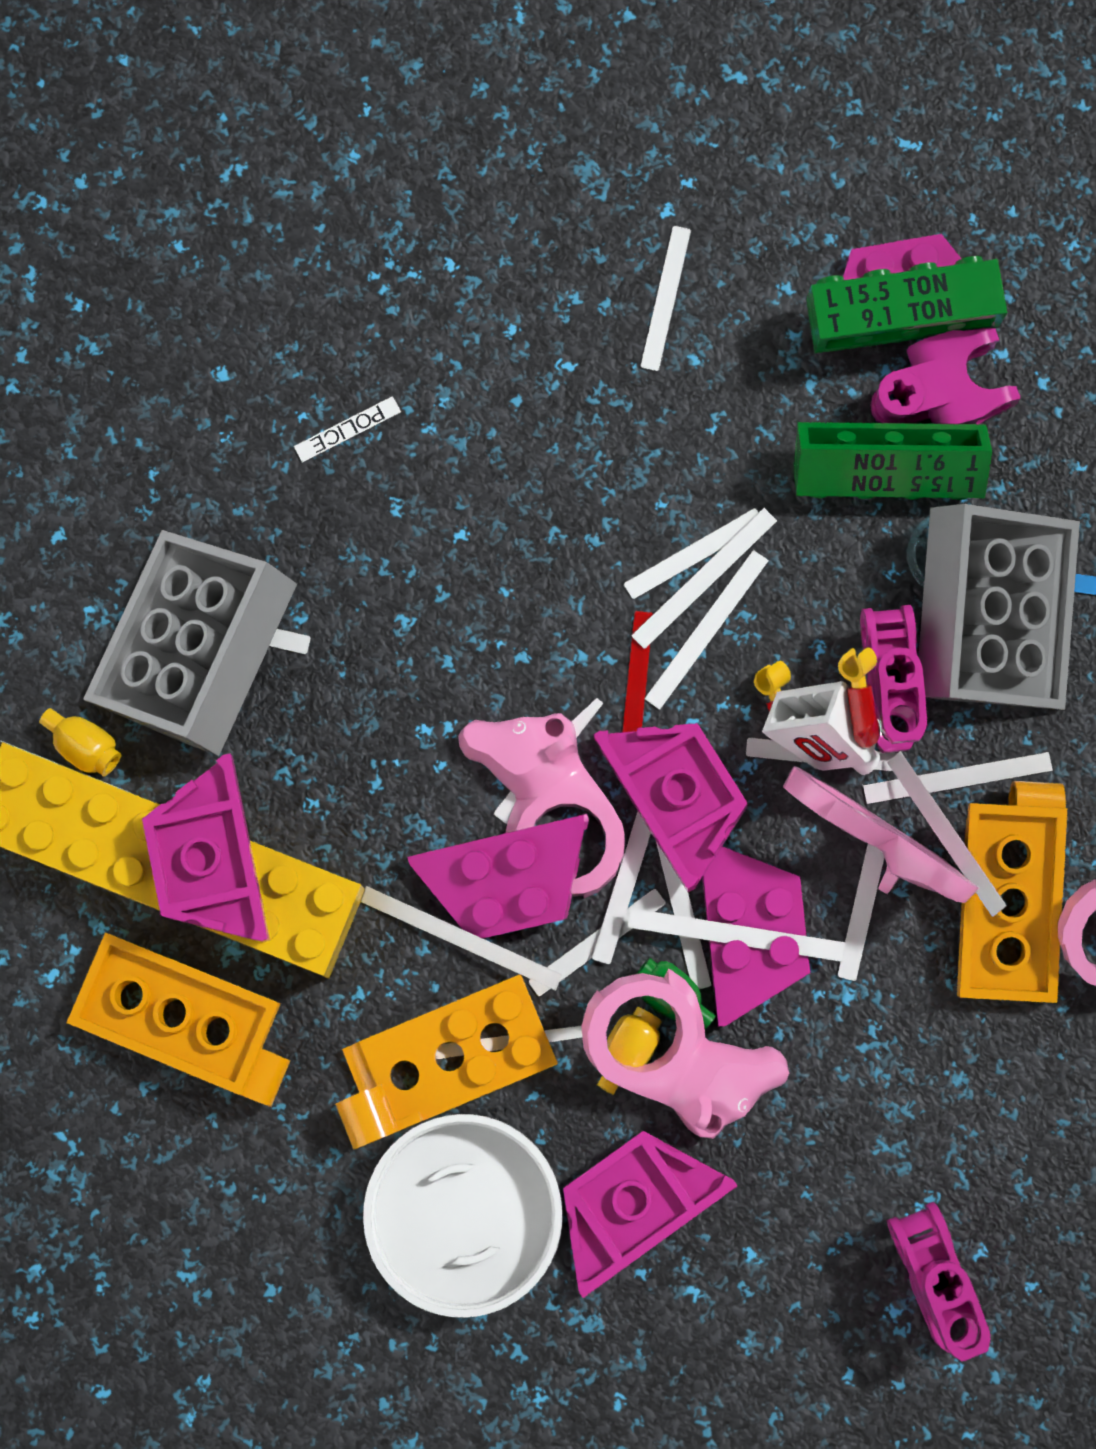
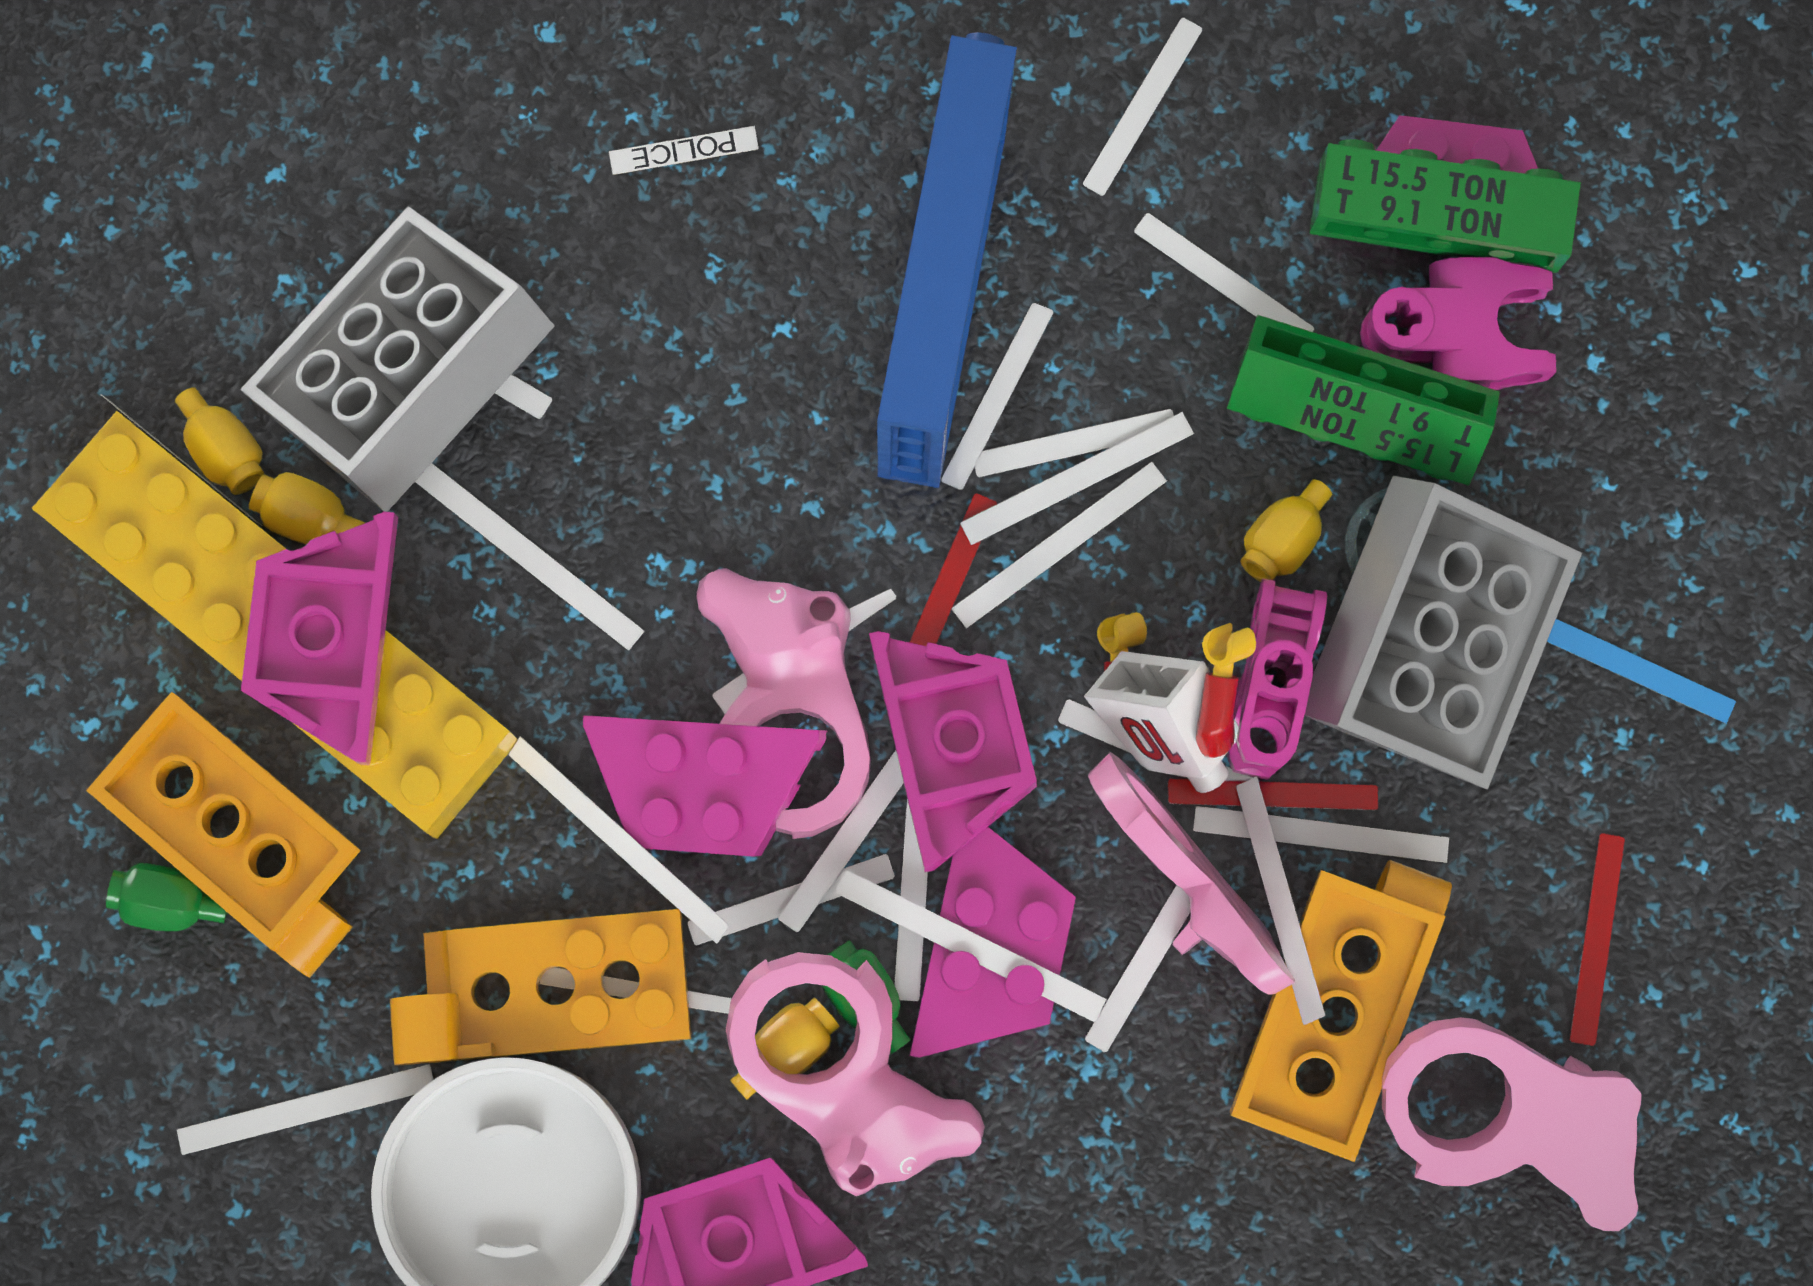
camera: 15 degrees right, 0 degrees up
none -> green plant [106,863,228,931]
none -> white sticker [177,1064,433,1155]
none -> yellow plant [249,472,365,544]
none -> white sticker [415,463,645,651]
none -> blue window [877,33,1017,488]
none -> white sticker [941,303,1053,490]
none -> white sticker [1134,213,1314,332]
none -> red sticker [1168,779,1378,810]
none -> yellow plant [1240,479,1332,582]

